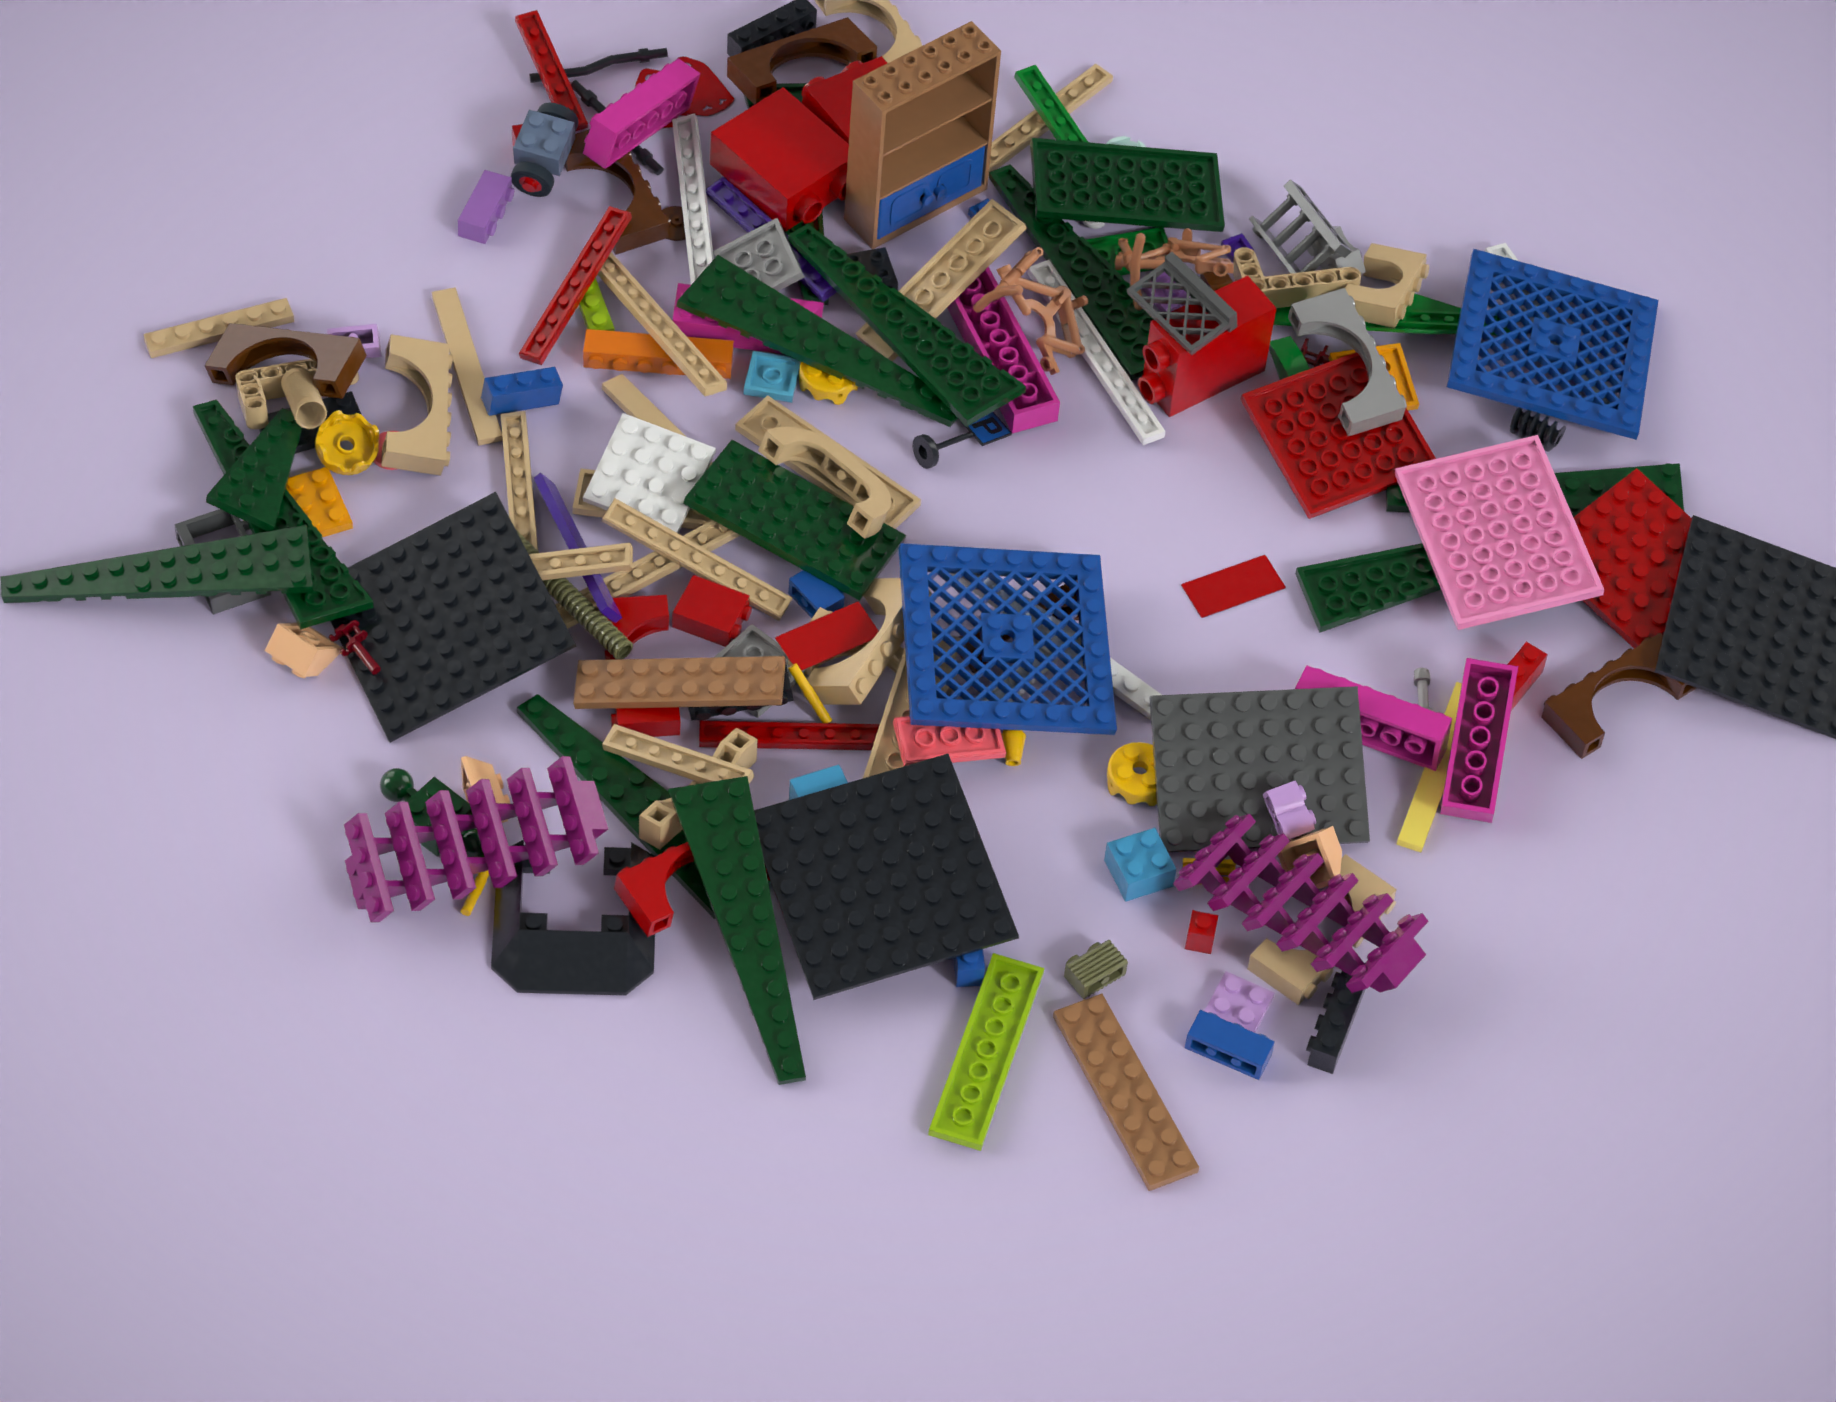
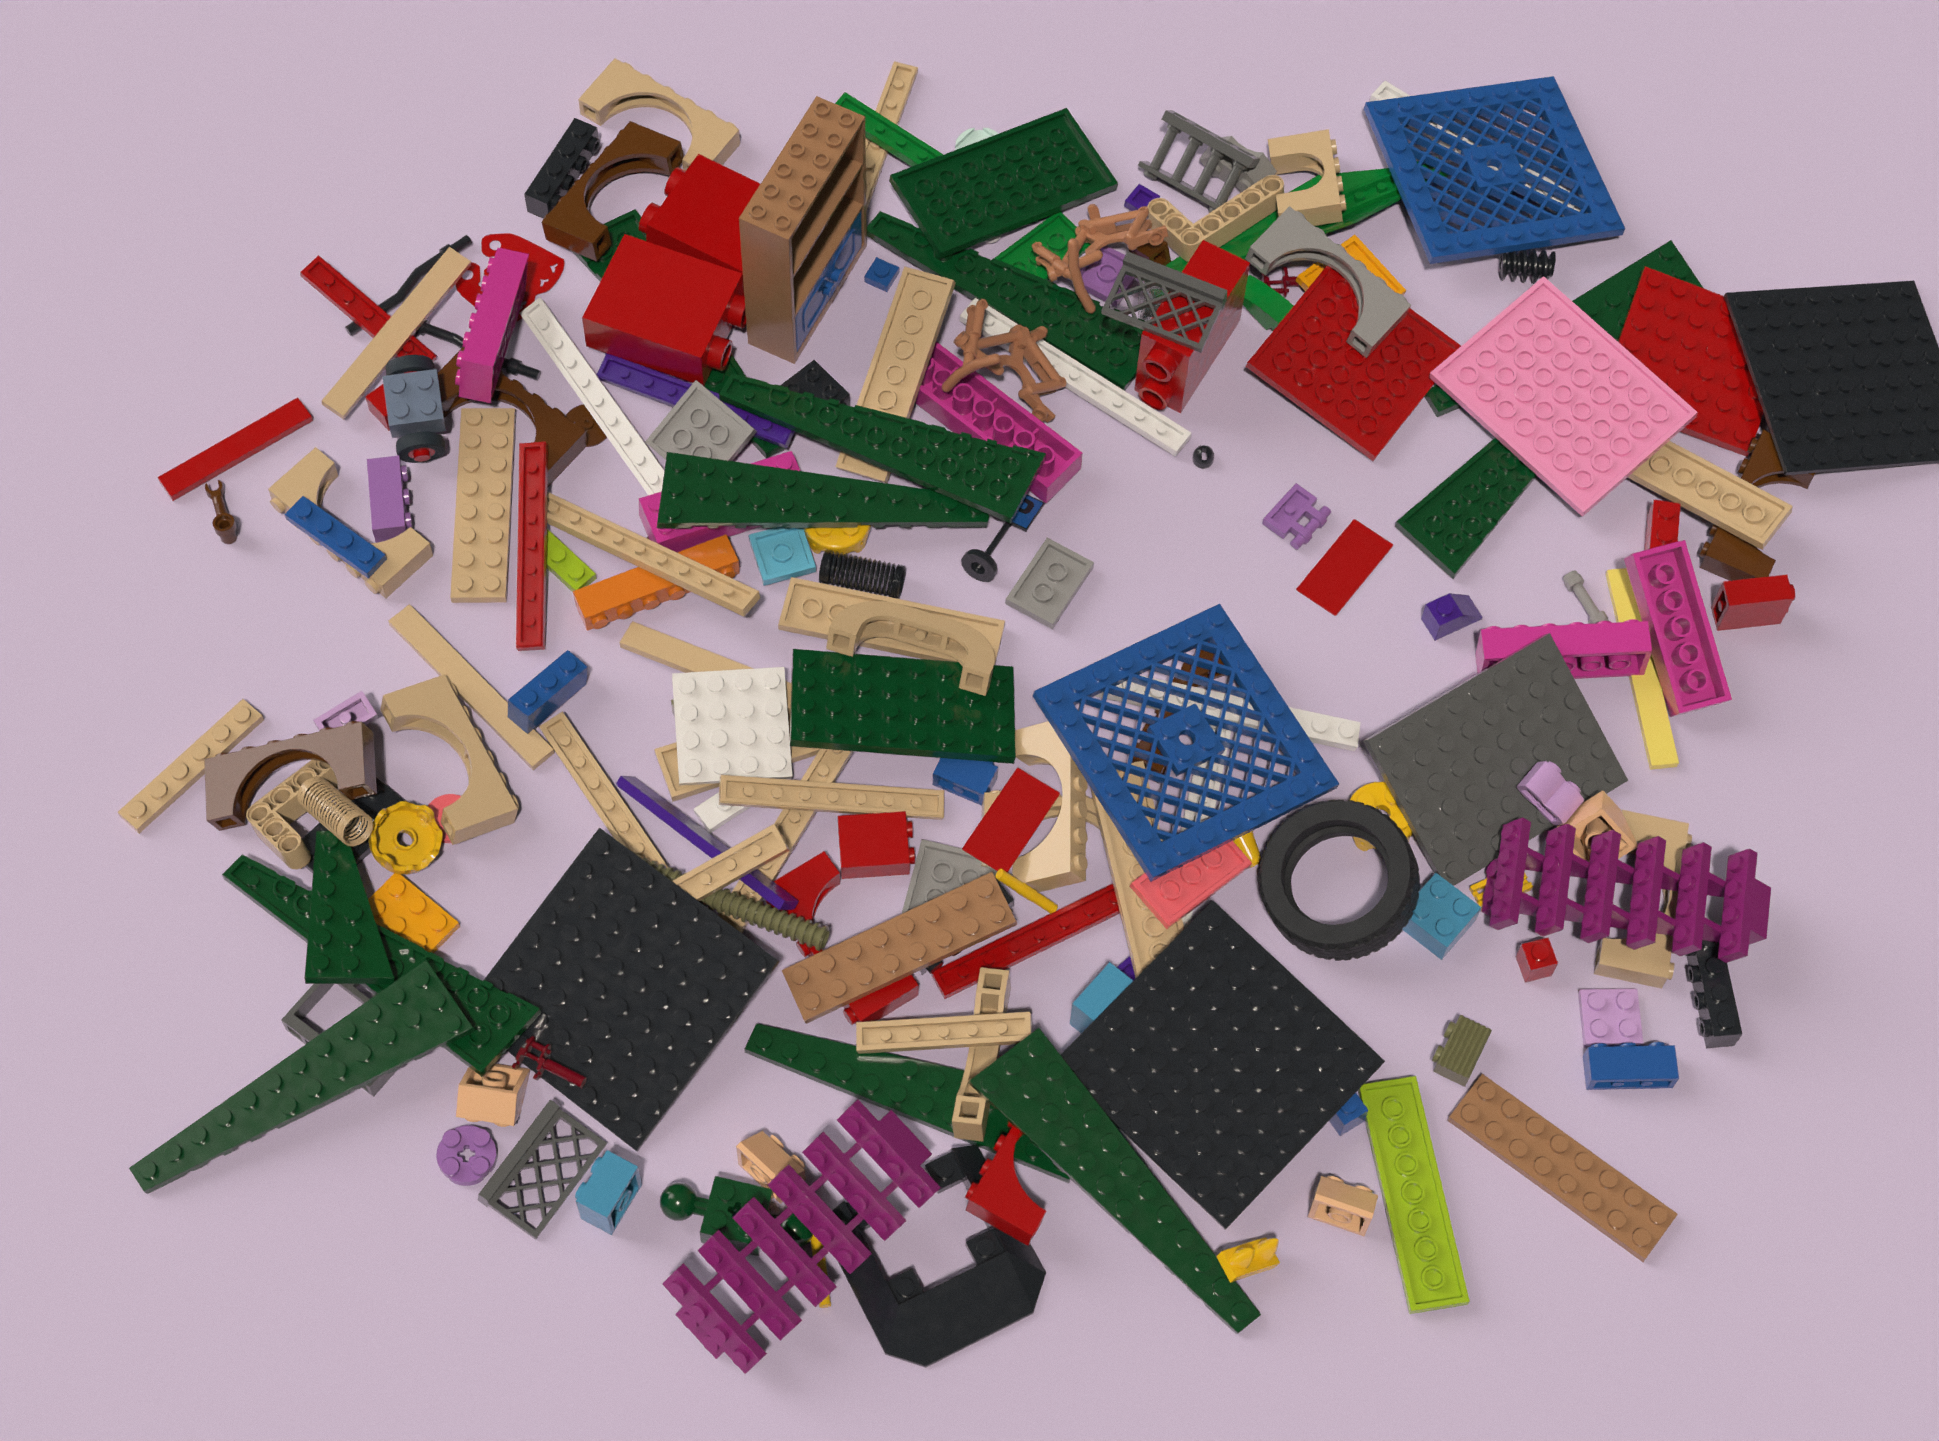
camera: 25 degrees left, 10 degrees up
none -> red tile [157,397,313,501]
none -> reddish brown brick [205,480,237,544]
none -> tan arch [268,447,433,598]
none -> blue plate [284,496,387,579]
none -> tan tile [321,247,471,420]
none -> medium lavender plate [436,1125,497,1186]
none -> tan plate [450,408,516,603]
none -> dark grey fence [478,1100,607,1240]
none -> dark azure brick [575,1150,642,1235]
none -> white plate [694,792,750,833]
none -> black piece [819,549,906,599]
none -> light grey plate [1005,537,1094,629]
none -> black hinge [1192,445,1214,469]
none -> yellow tile [1216,1237,1280,1283]
none -> black tyre [1259,799,1420,961]
none -> medium lavender plate [1262,483,1331,550]
none -> light nougat slope [1308,1176,1378,1236]
none -> dark purple slope [1421,593,1482,641]
none -> tan plate [1628,441,1793,550]
none -> red brick [1711,575,1795,631]

